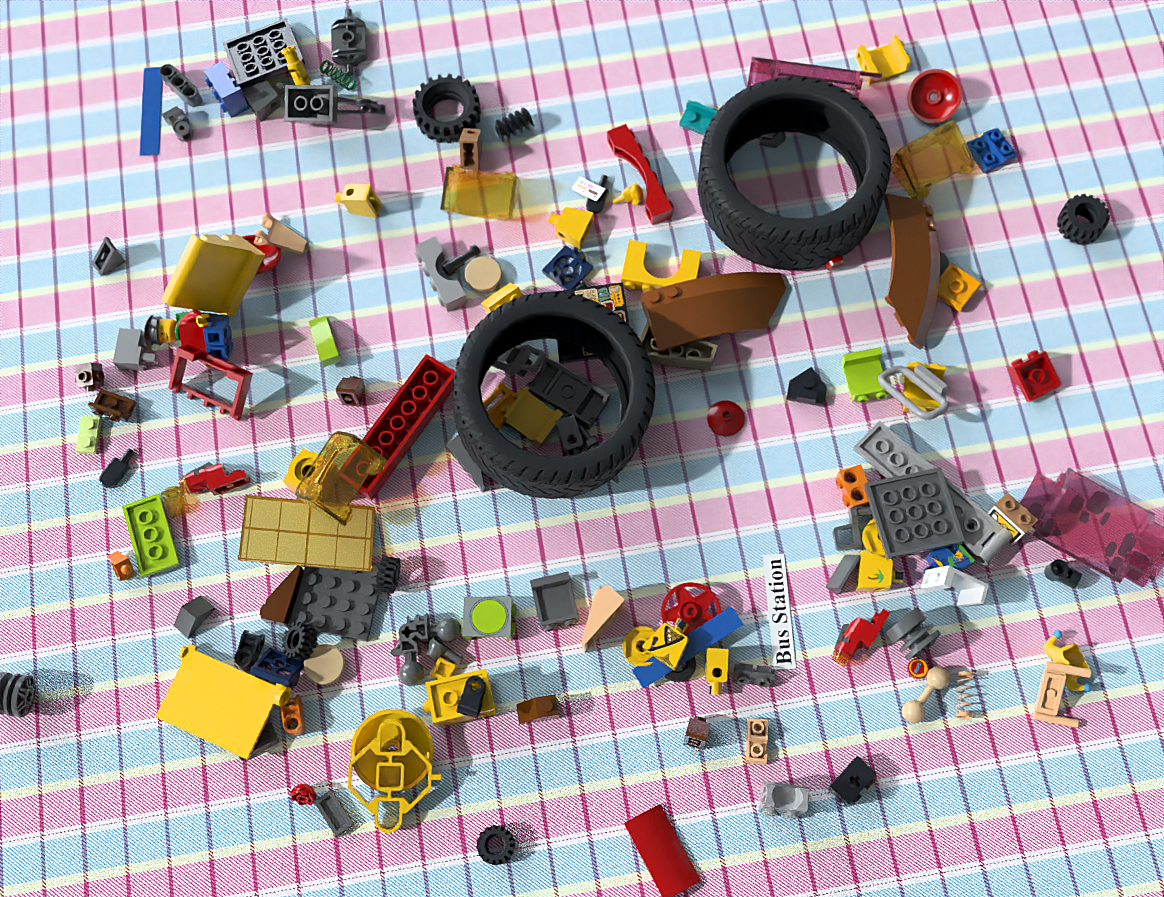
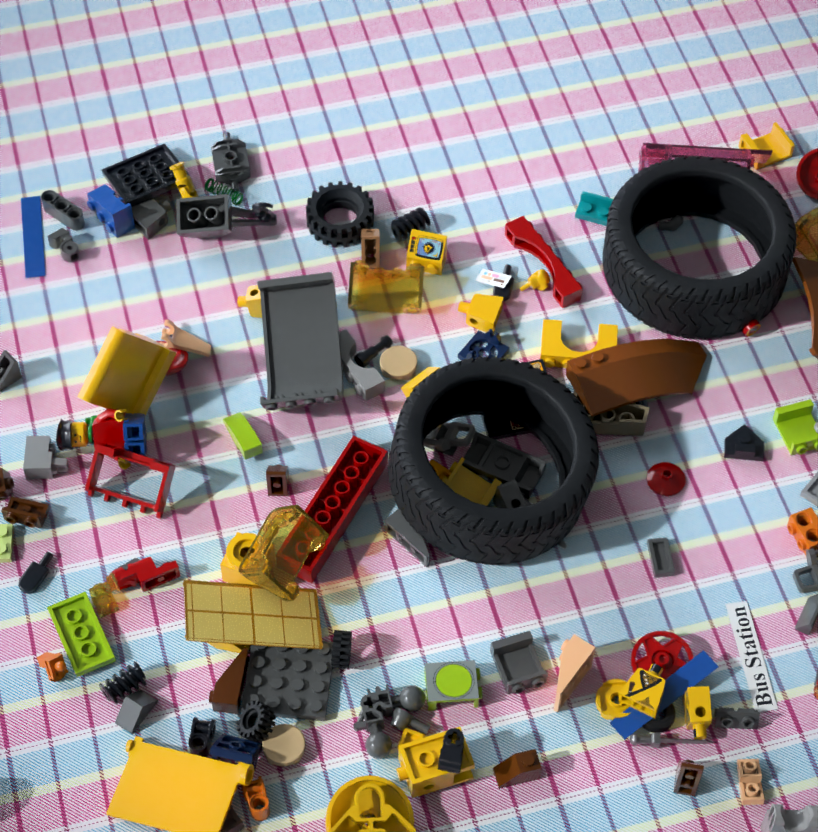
camera: 10 degrees left, 15 degrees down
none -> black piece [99,661,147,705]
none -> dark grey panel [257,272,344,411]
none -> yellow slope [406,229,447,275]
none -> flat silver sword [630,733,712,748]
none -> dark grey tile [647,537,675,578]

